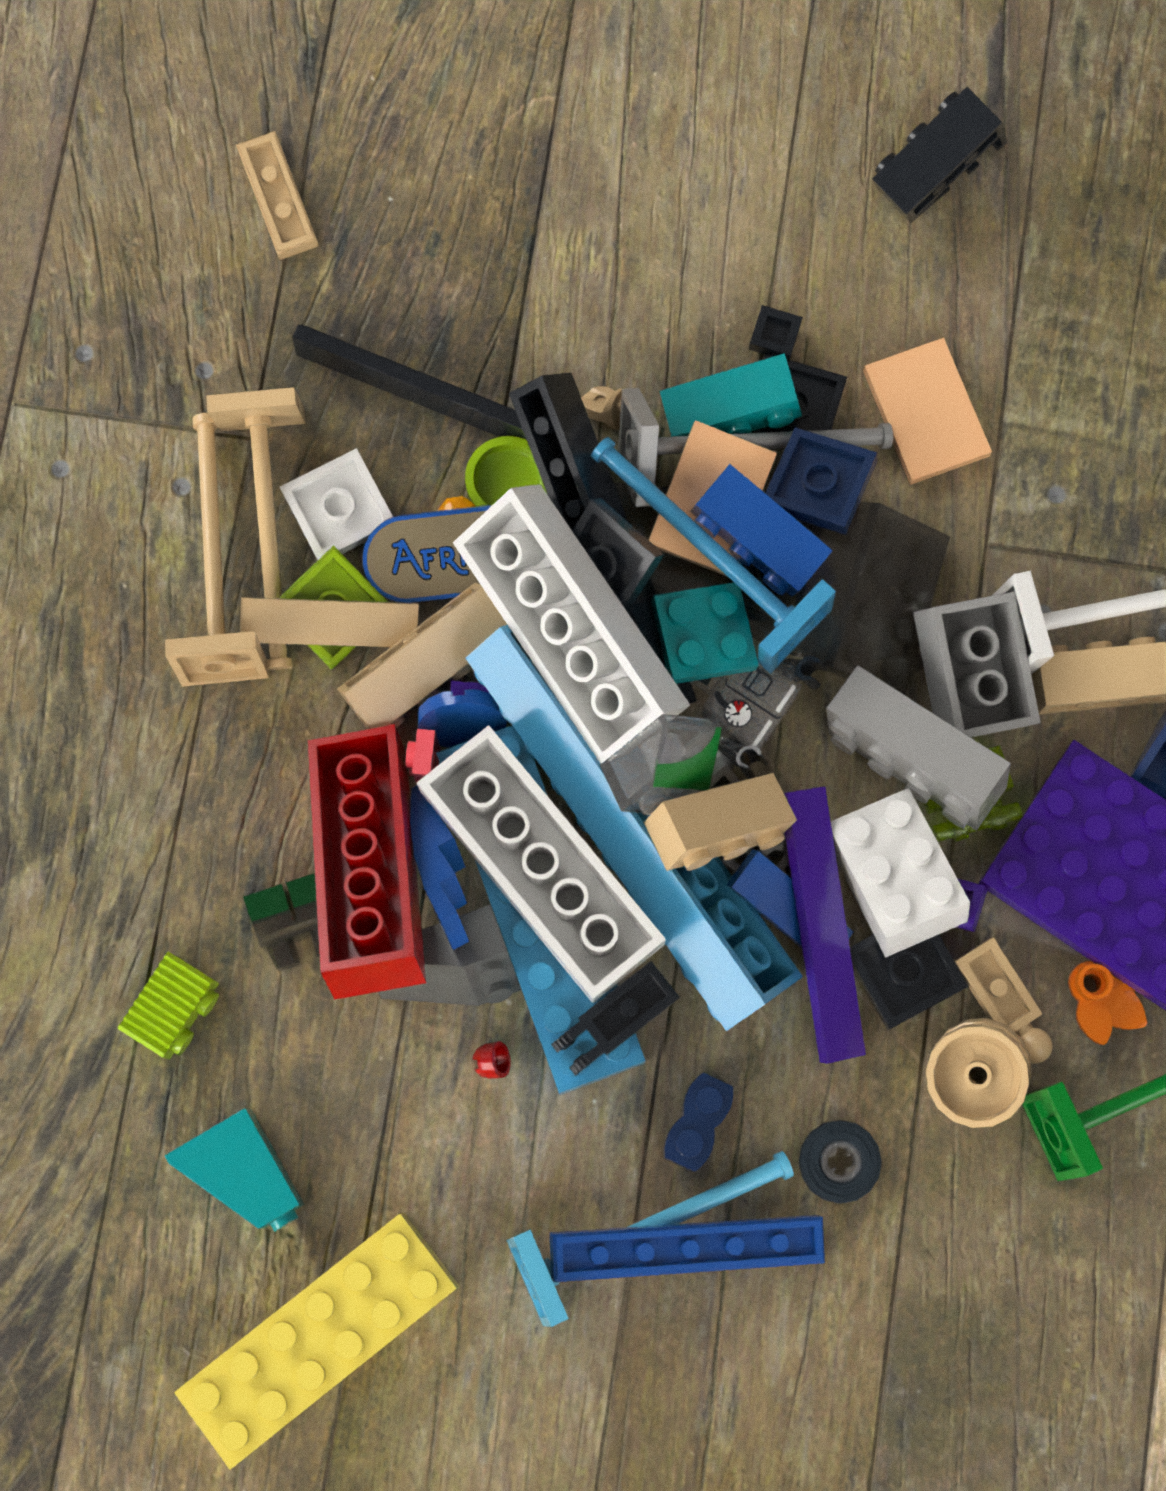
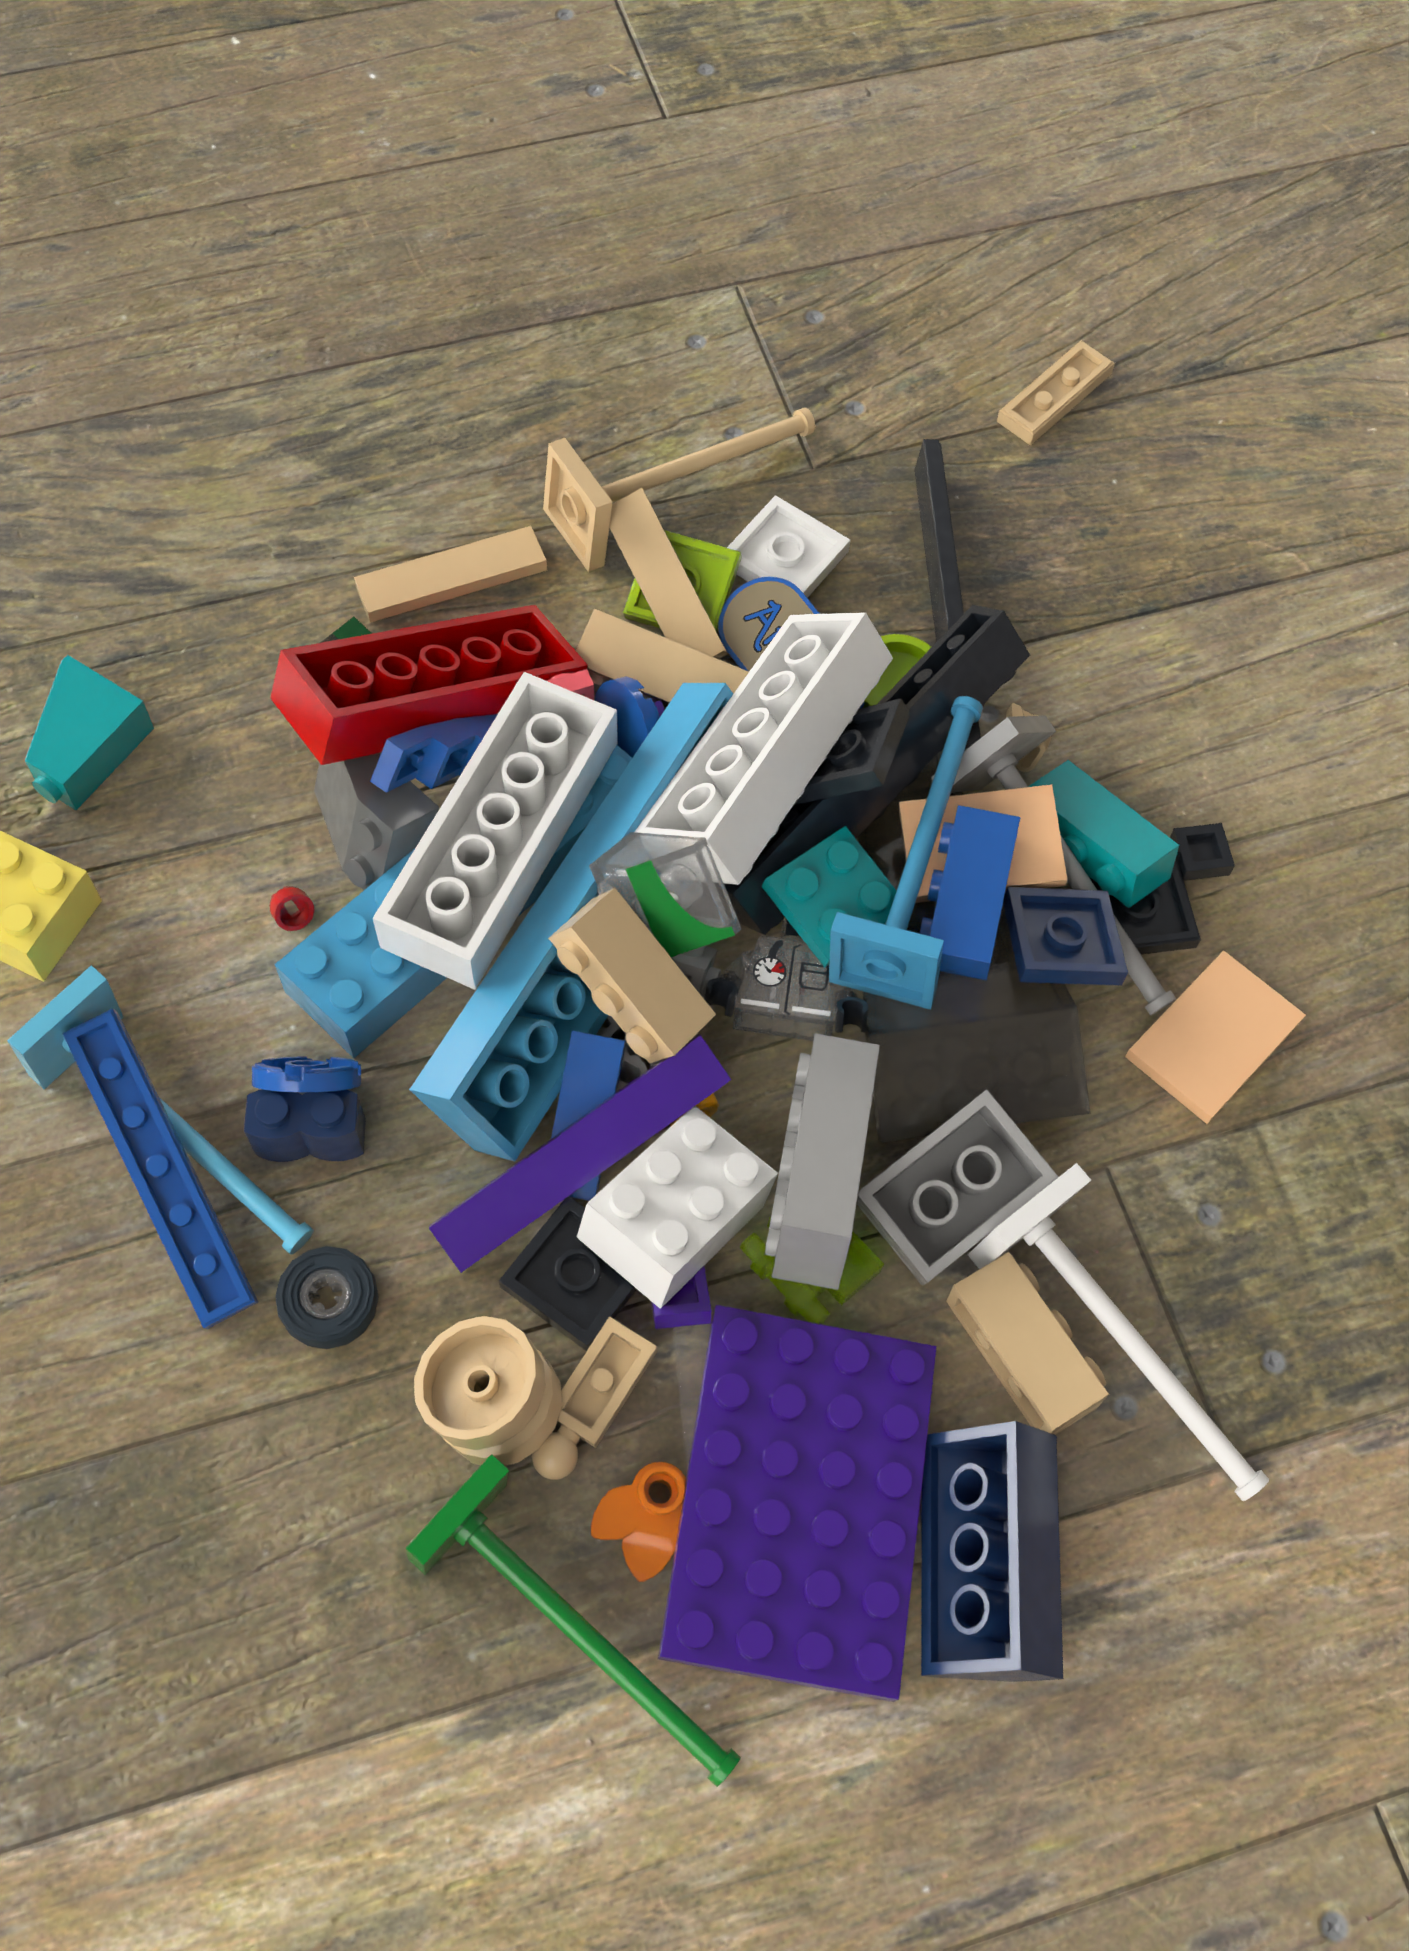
camera: 60 degrees right, 15 degrees down
lime brick [118,951,219,1060] -> none
tan tile [206,387,306,670] -> none
black hinge [551,961,680,1076] -> none
none -> blue tile [252,1056,361,1092]
none -> tan tile [354,526,547,623]

